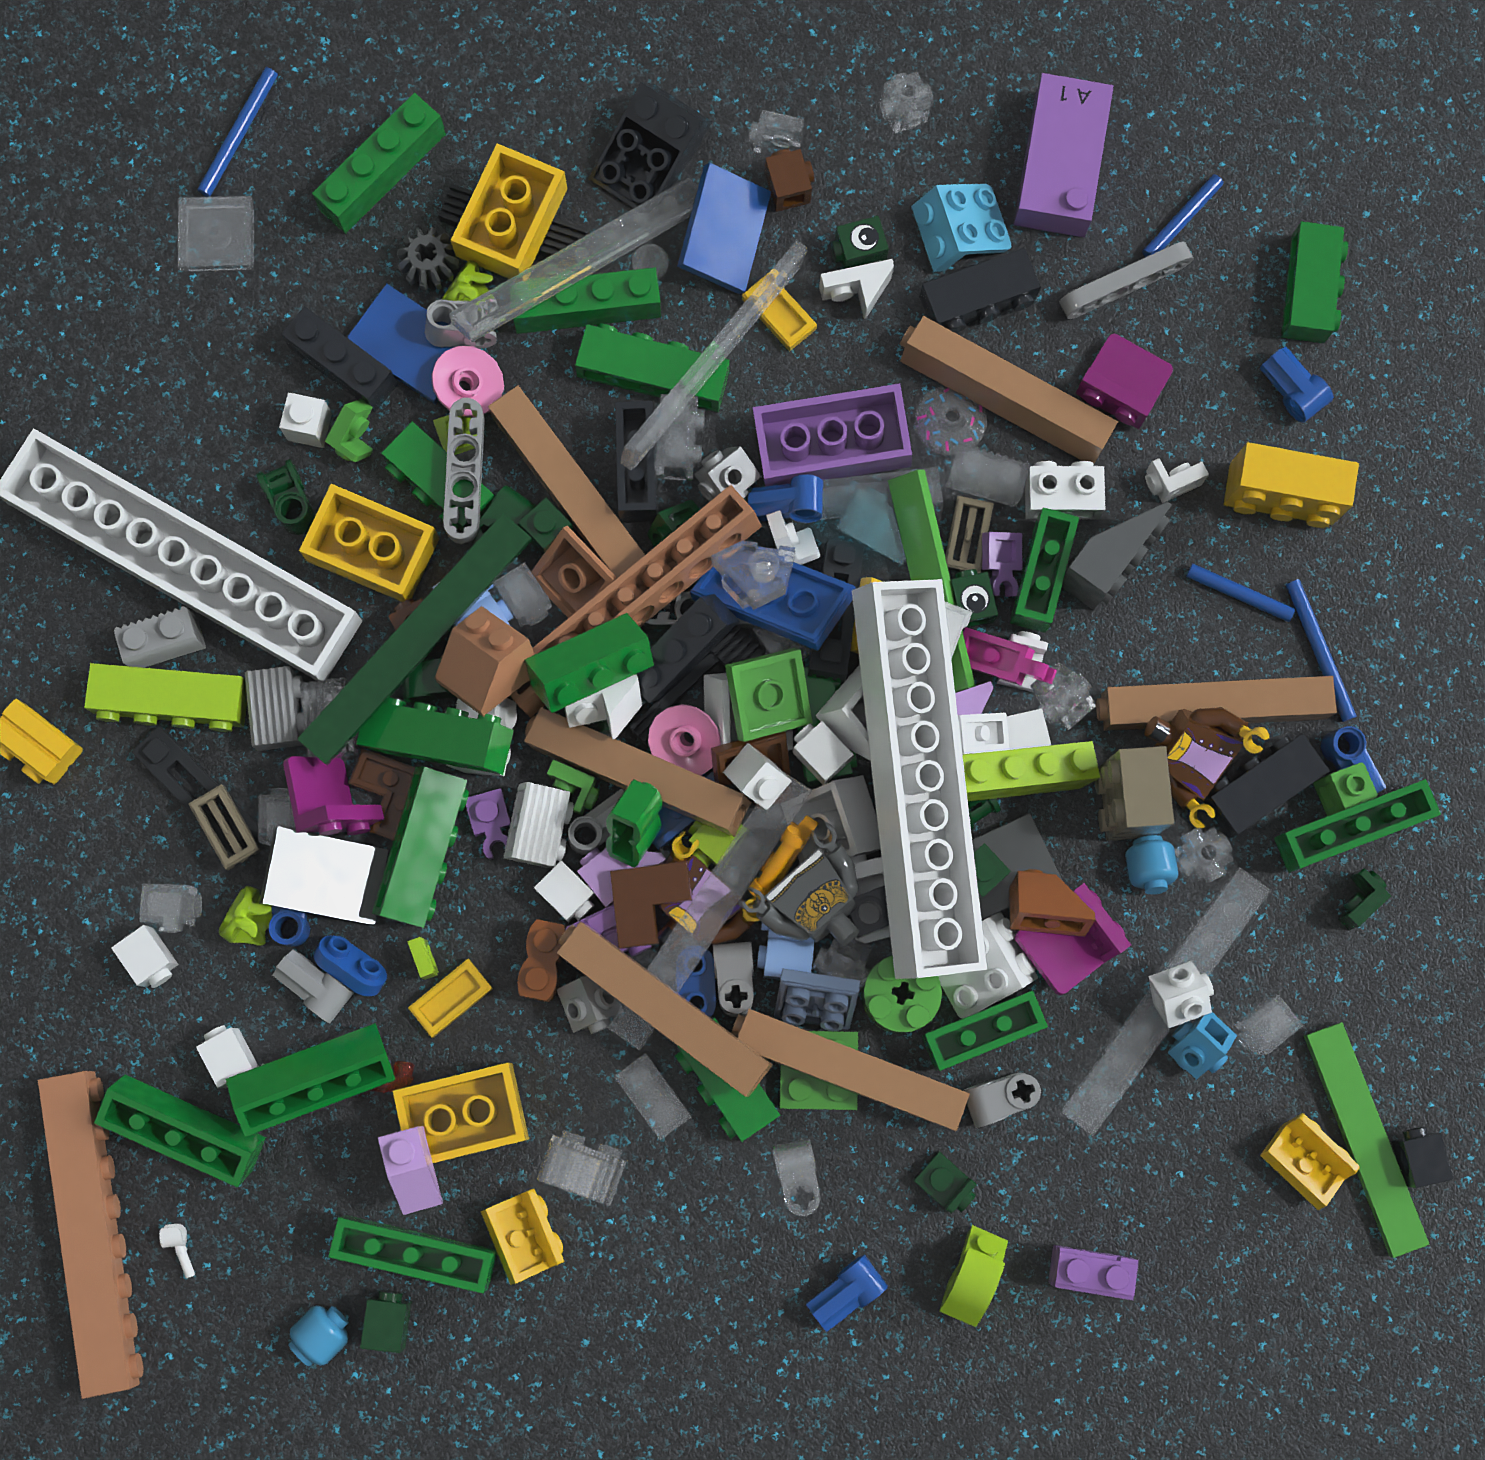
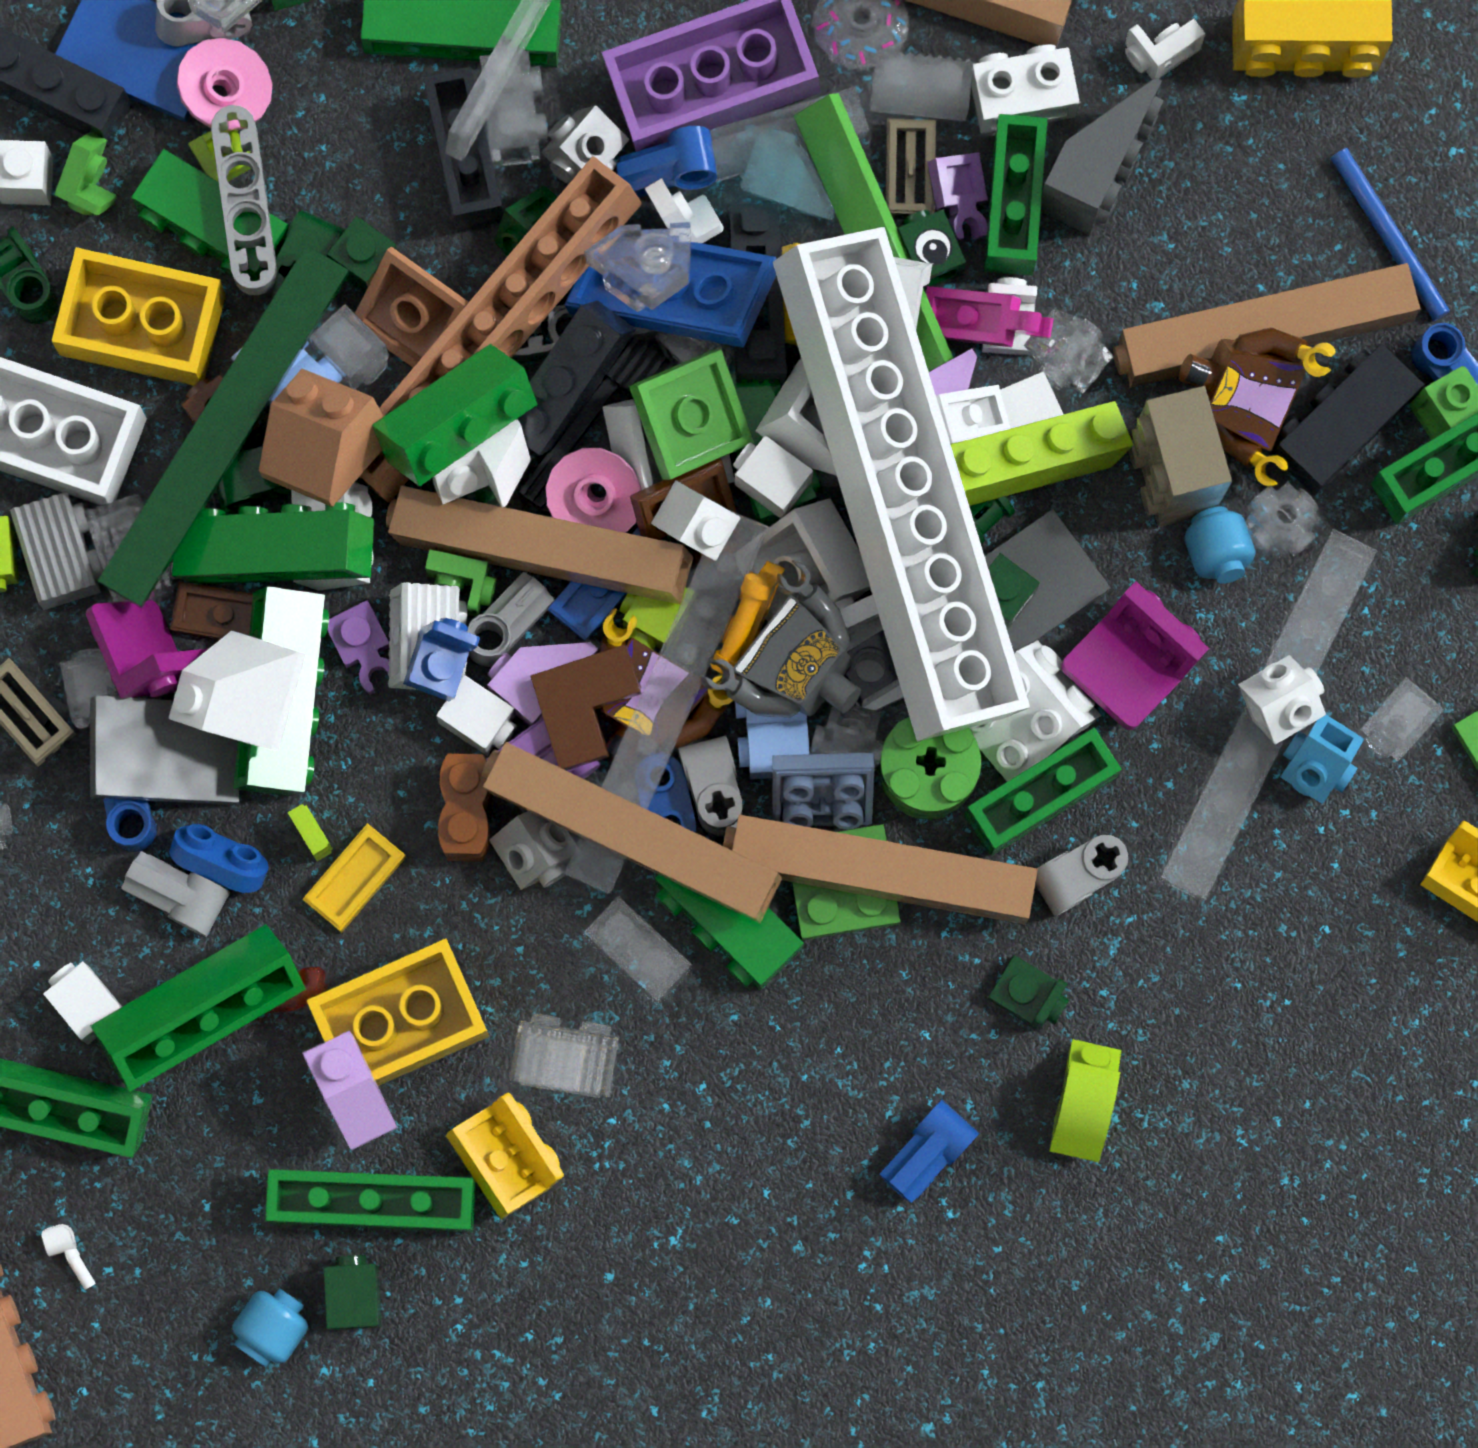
camera: 10 degrees left, 0 degrees up
lime piece [219,886,272,945] -> none
medium nougat brick [488,385,645,578] -> none
green brick [606,779,663,868] -> none
clear piece [772,1138,820,1216] -> none
dark orange slope [1009,869,1095,937] -> none
medium lavender brick [1048,1245,1138,1300] -> none
blue bar [1186,563,1295,622] -> none
none -> white slope [168,631,306,751]
none -> bracket [403,618,480,701]

